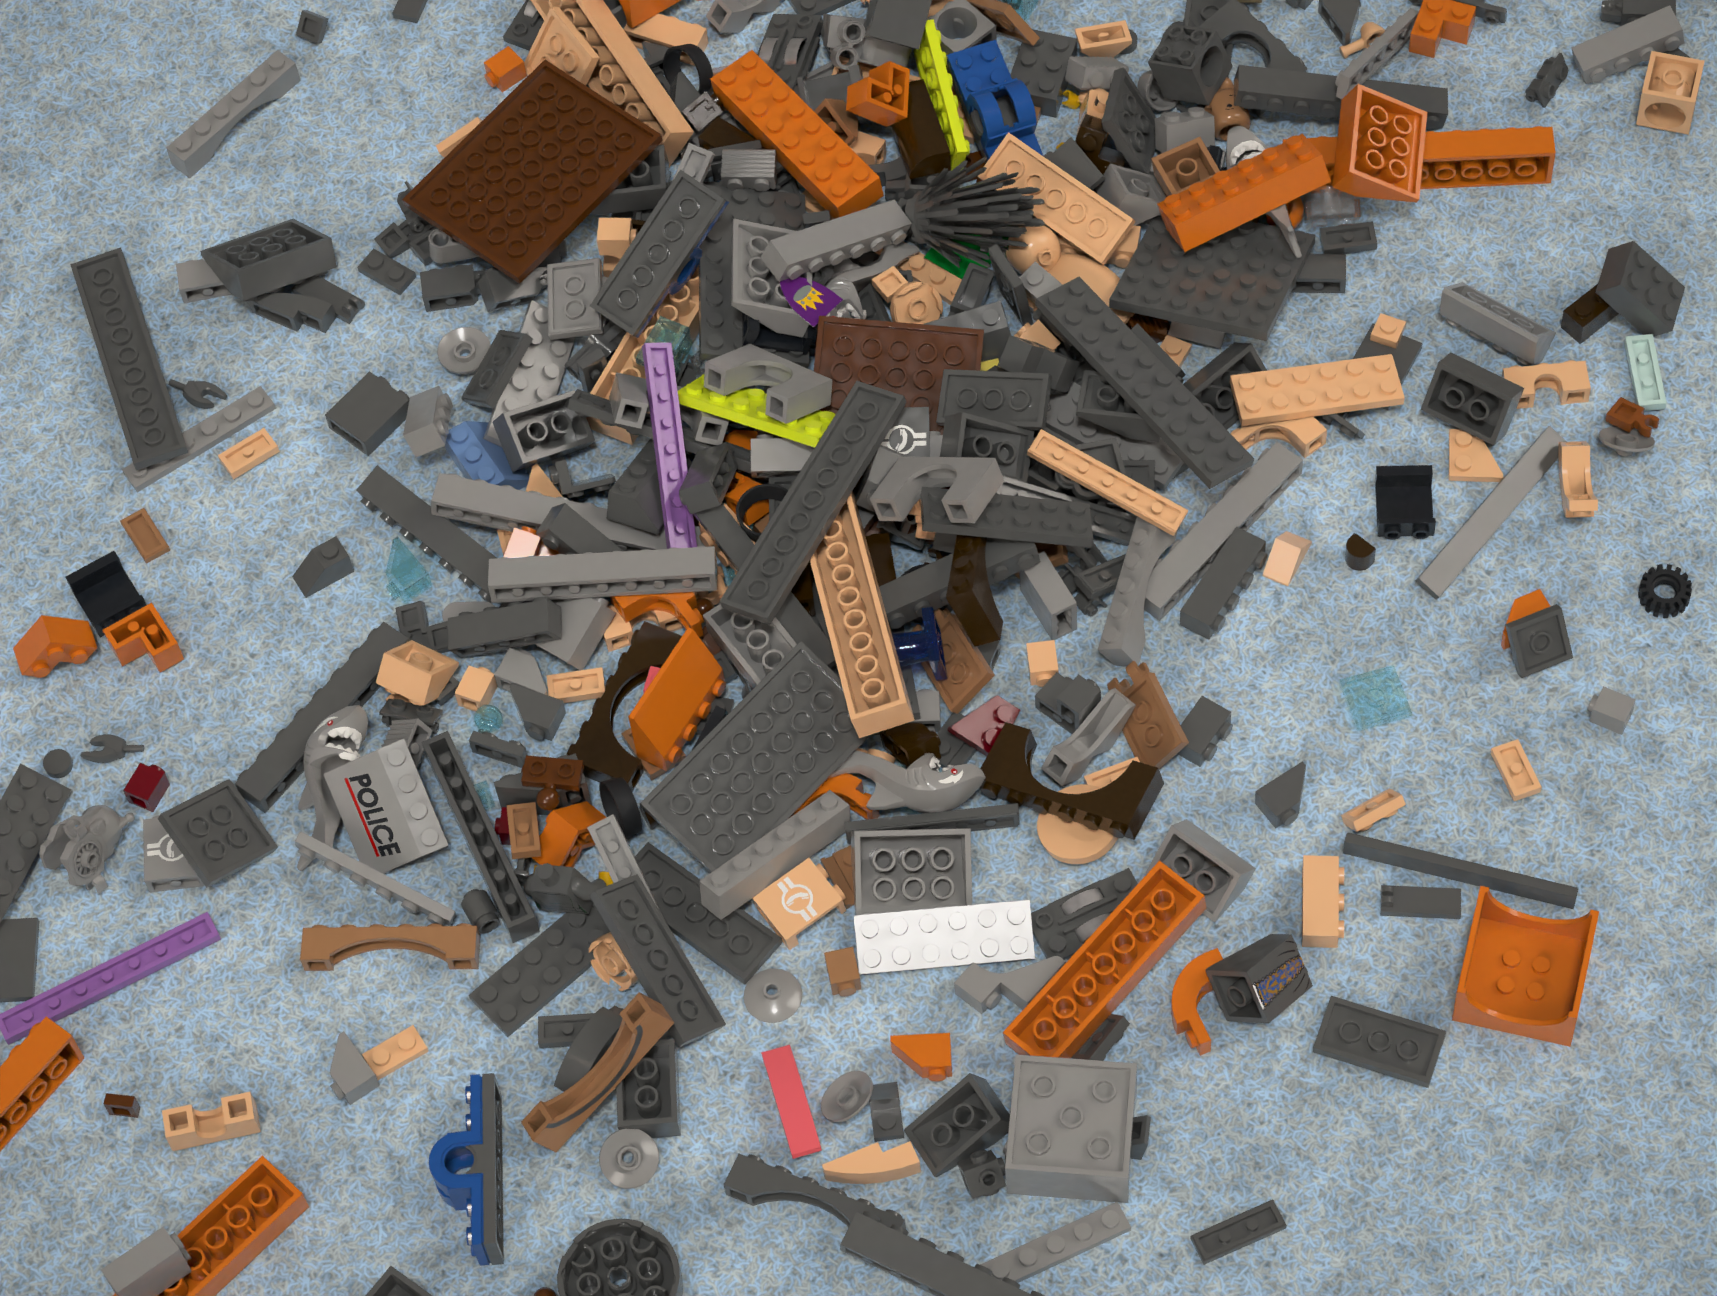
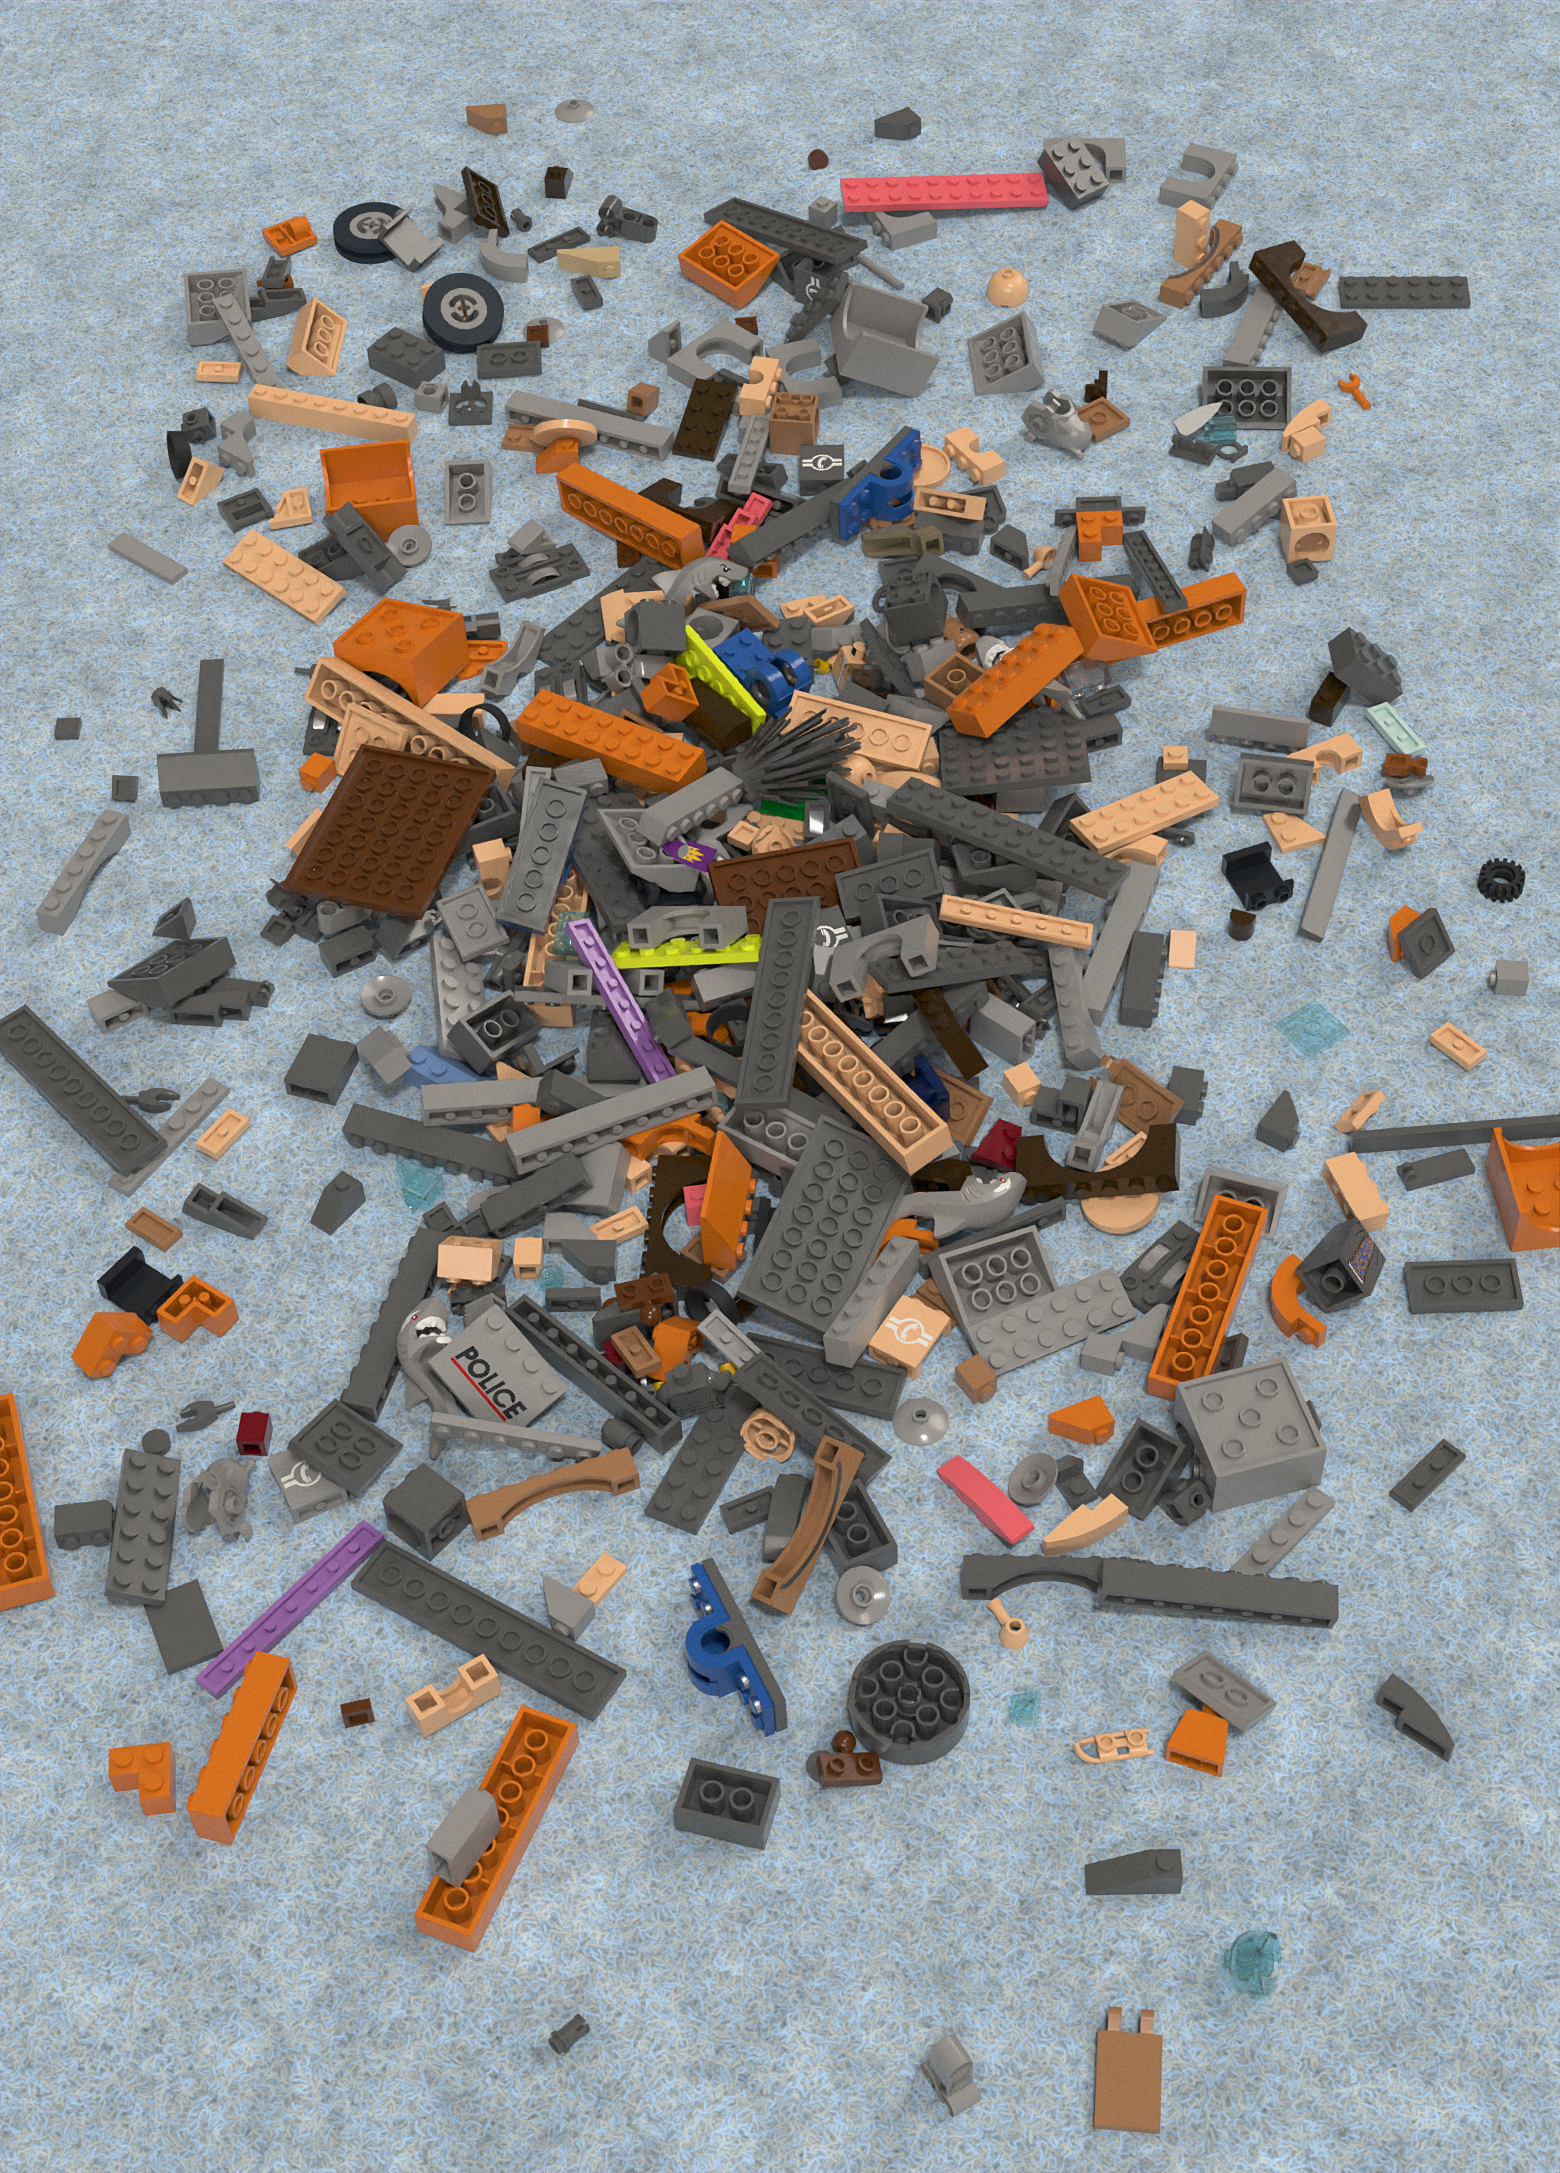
camera: 25 degrees left, 10 degrees down
dark grey plate [357,248,416,295] -> none
dark grey tile [461,330,533,409] -> none
bracket [682,91,723,133] -> none
none -> dark grey slope [152,897,196,939]
none -> dark grey slope [157,748,261,808]
none -> dark grey slope [182,1182,268,1240]
none -> dark grey plate [350,1539,627,1722]
none -> dark grey brick [382,1463,470,1562]
none -> light nougat plate [779,594,826,619]
none -> light nougat bar [988,1598,1029,1650]
none -> dark grey tile [1122,530,1188,613]
none -> dark grey plate [1286,558,1319,585]

